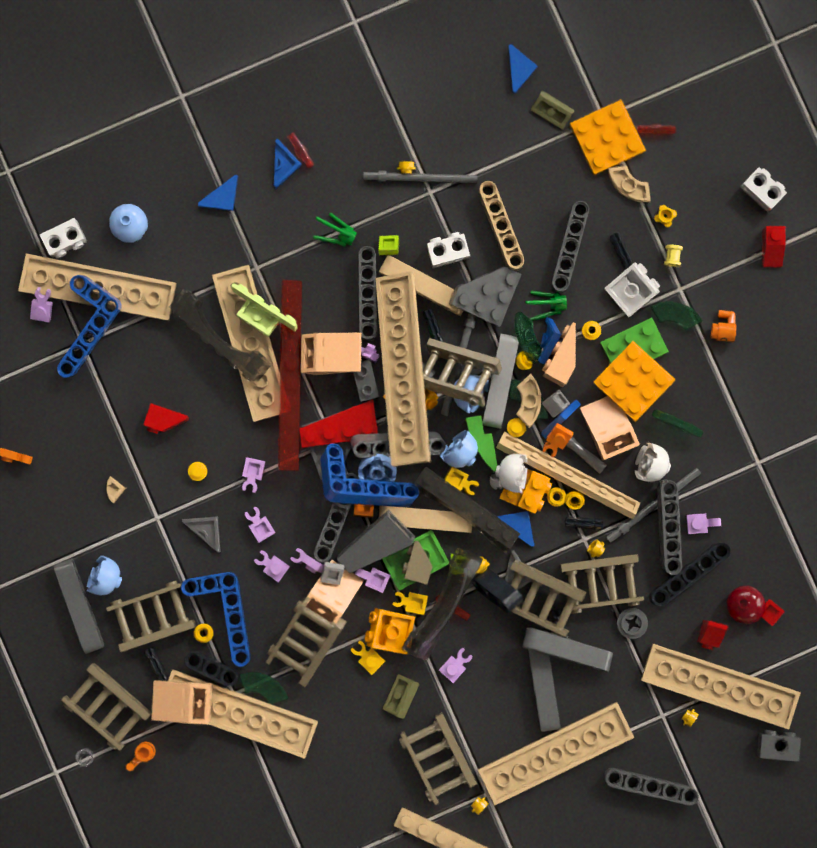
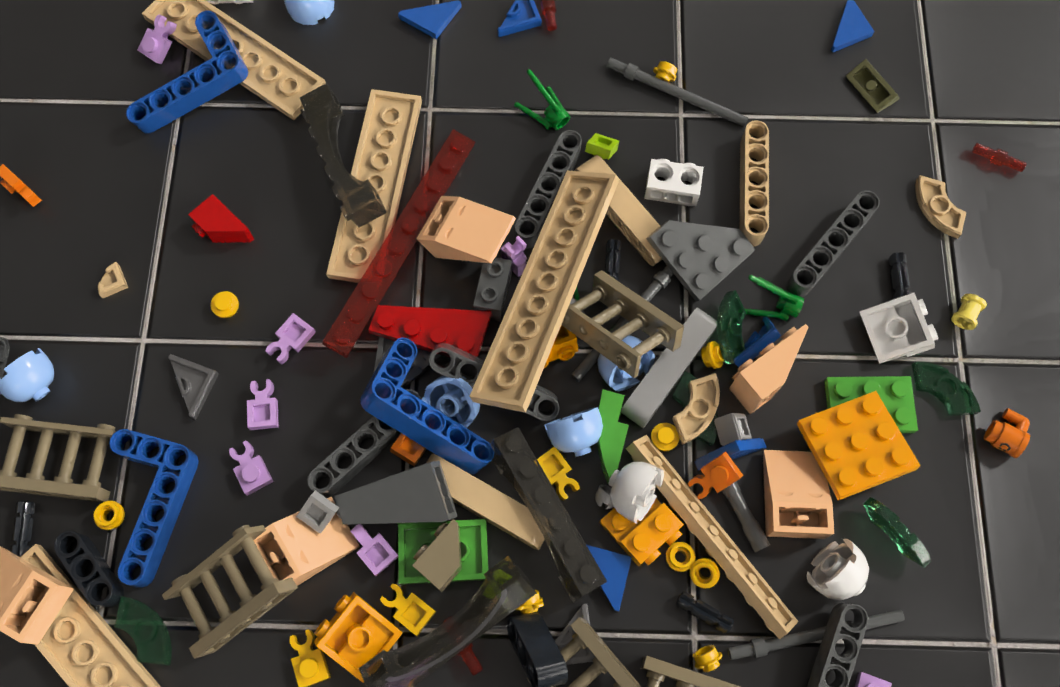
camera: 30 degrees right, 15 degrees down
yellowish green bracket [231,283,297,337] -> none
lavender plate [290,548,324,574] -> none
light orange plate [570,100,646,175] -> none
yellow plate [582,321,601,340] -> none
yellow plate [654,205,677,227] -> none

